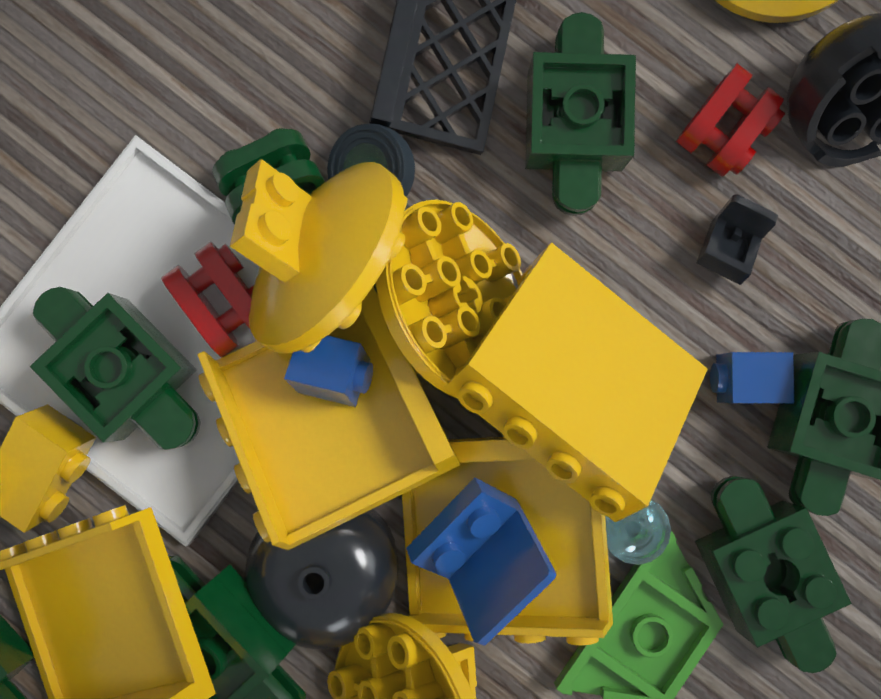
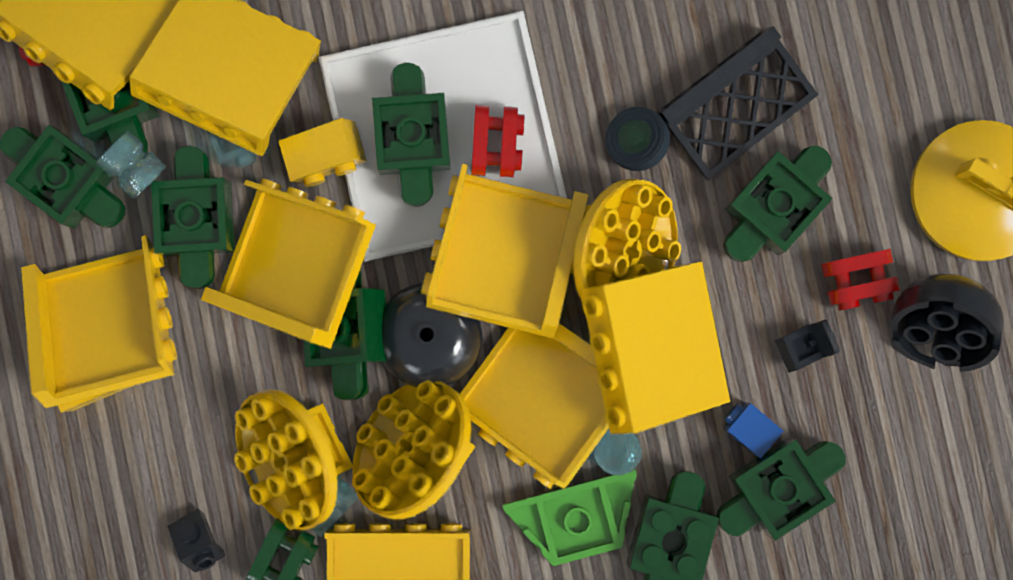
camera: 40 degrees right, 0 degrees up
dark green brick [212,128,325,225] -> none
yellow bracket [230,159,408,353] -> none
blue brick [284,336,373,407] -> none
blue bracket [406,477,556,646] -> none

